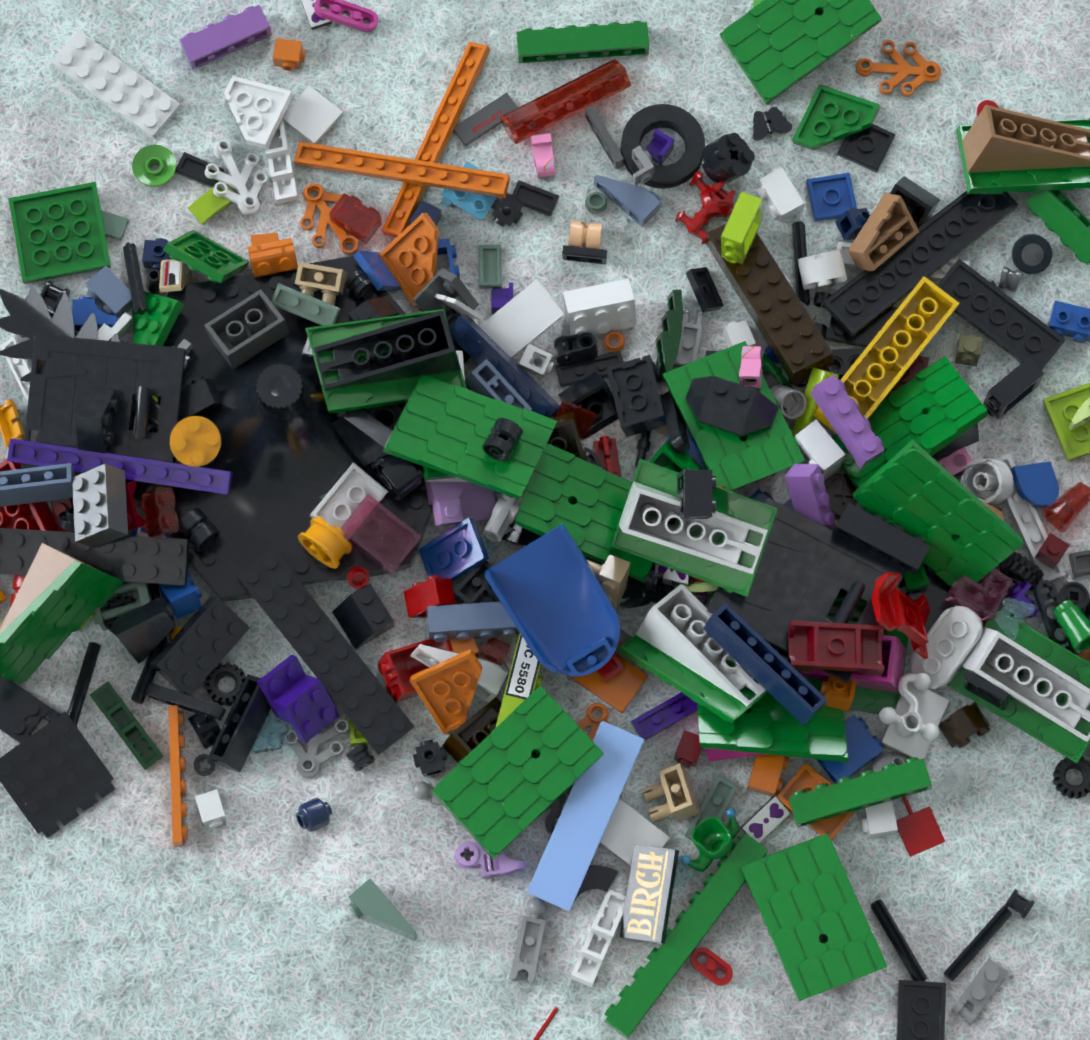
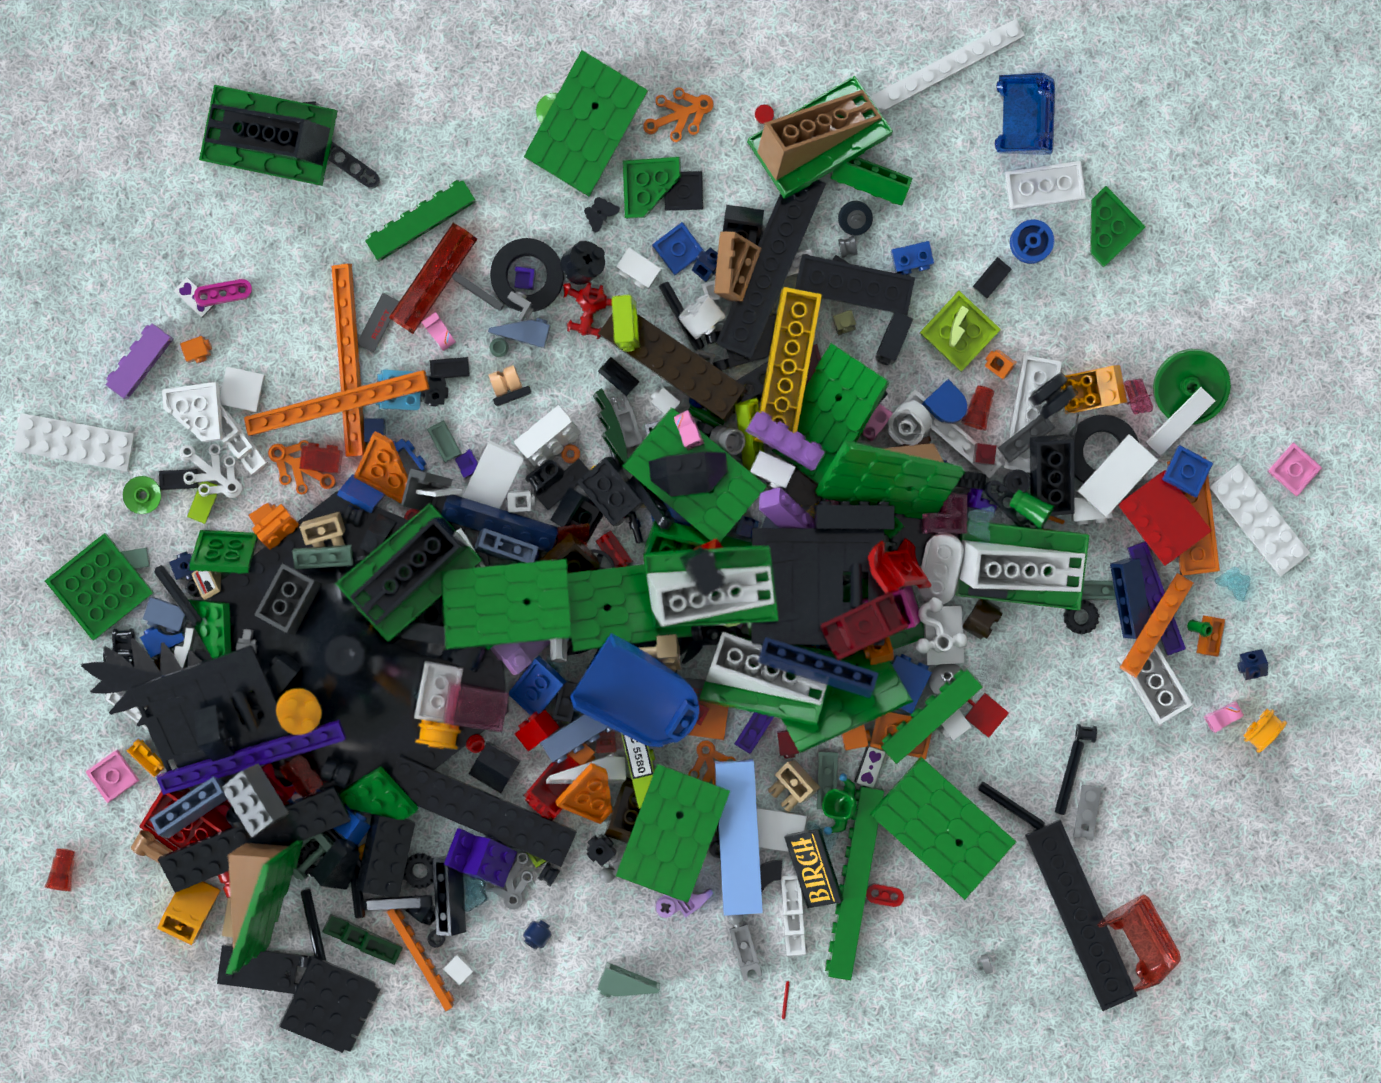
camera: 25 degrees left, 15 degrees up
black wheel [482,418,523,462] -> none
none -> green plate [339,767,418,820]

